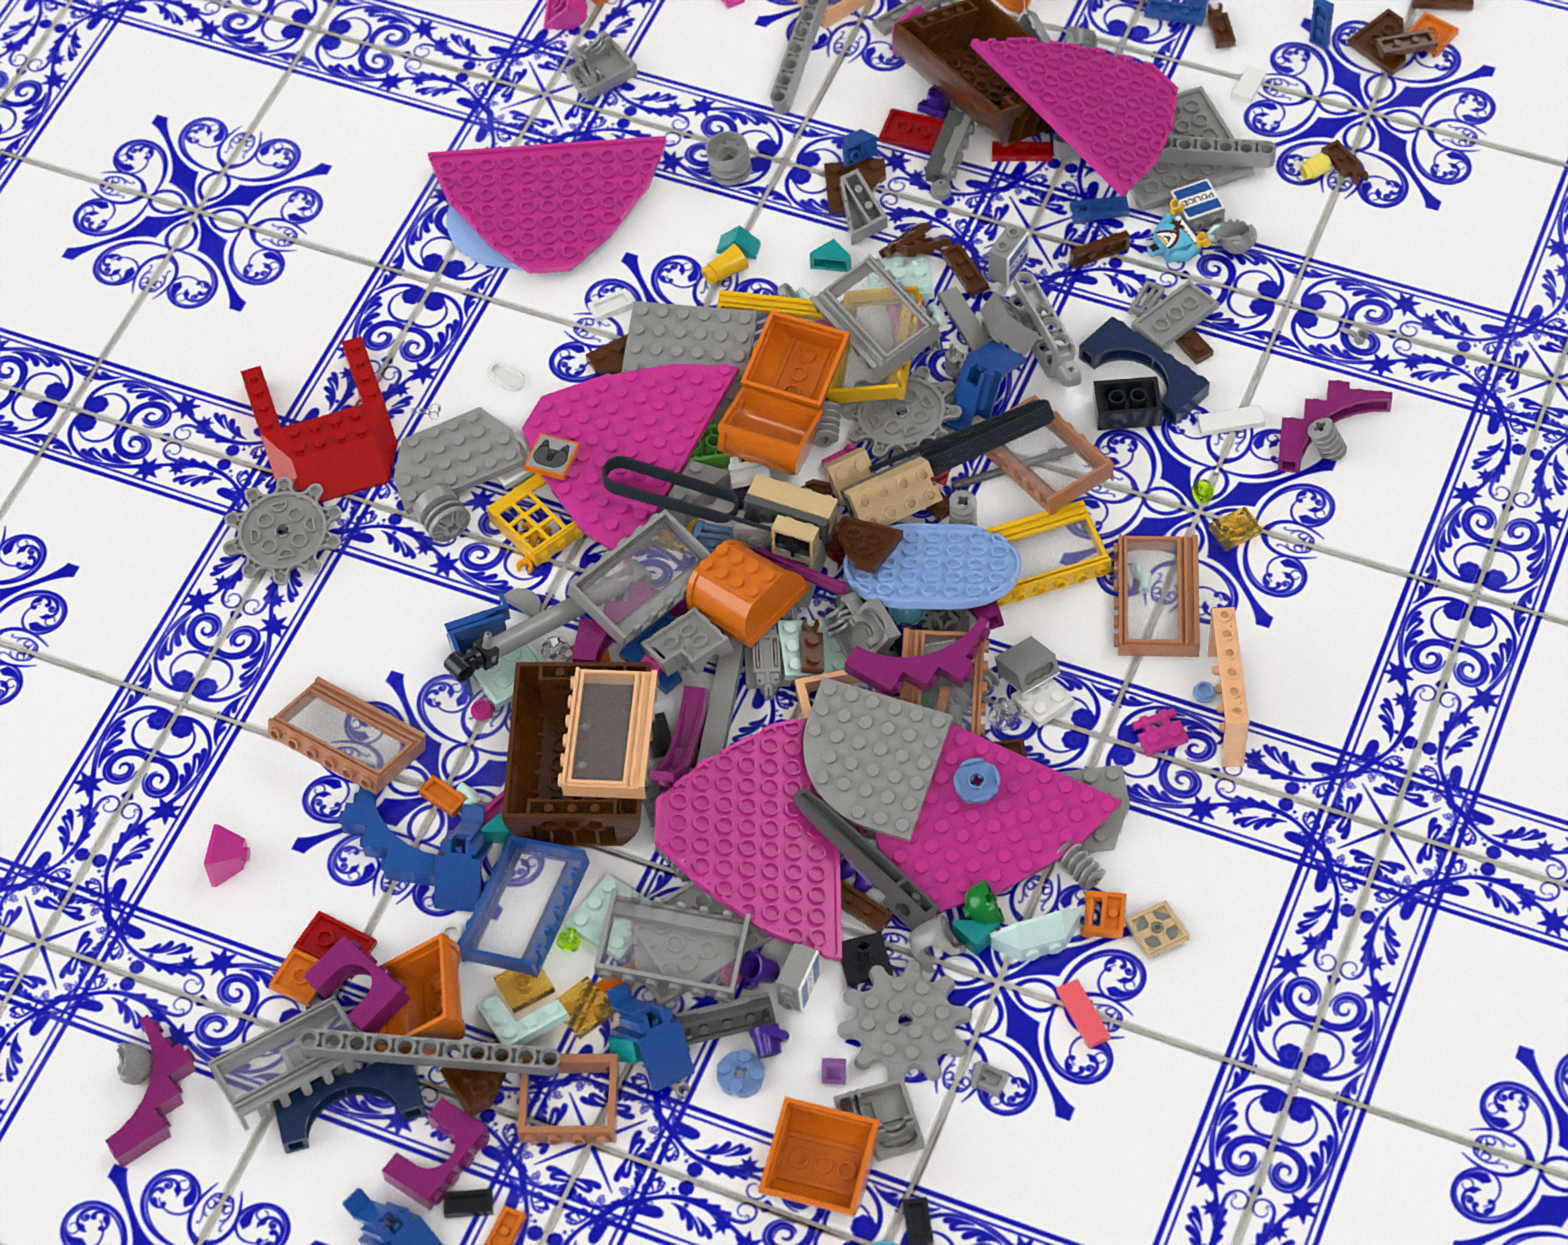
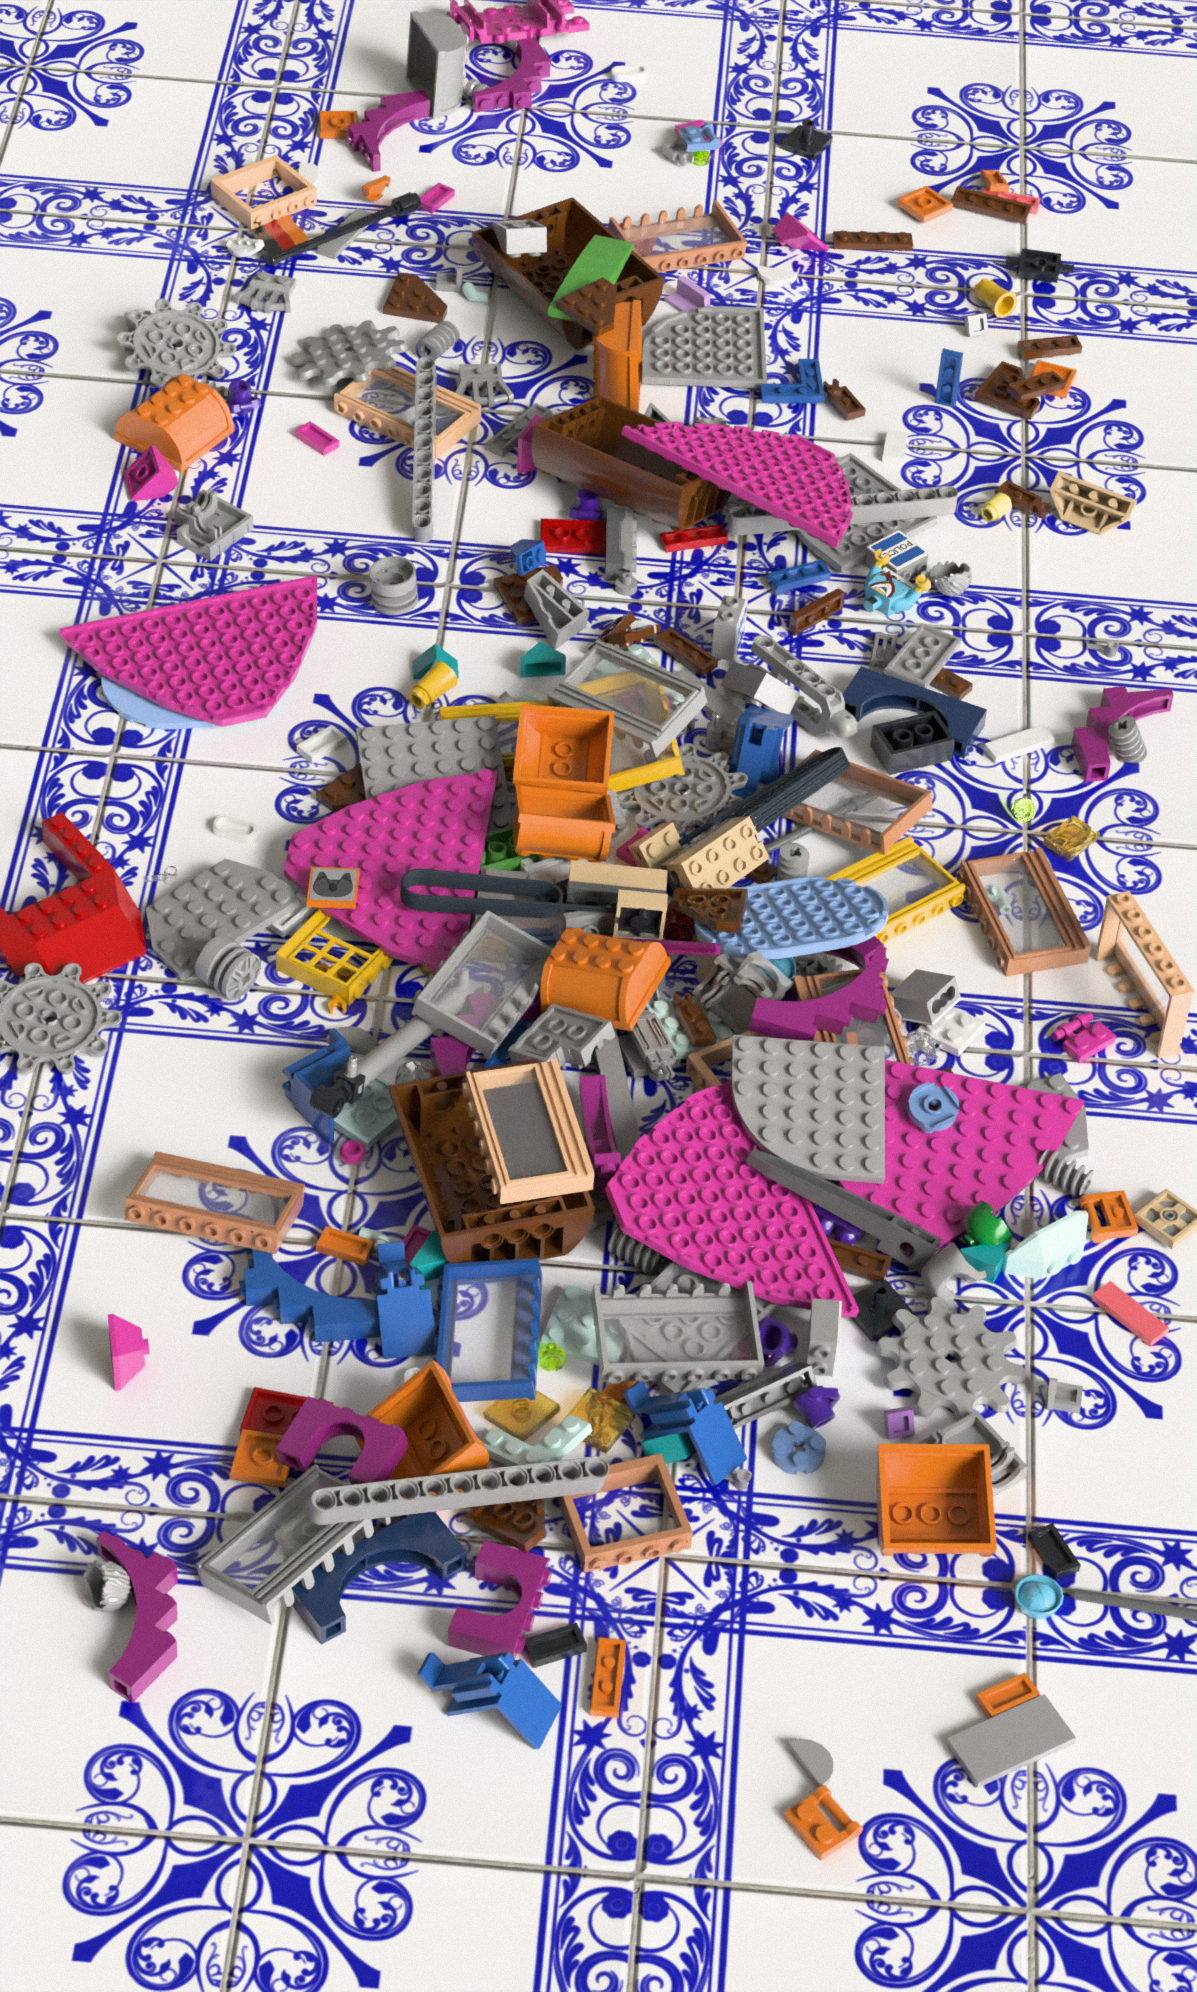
camera: 25 degrees left, 10 degrees down
light blue plate [1193,681,1215,703] -> none
none -> tan wedge [1050,471,1137,535]

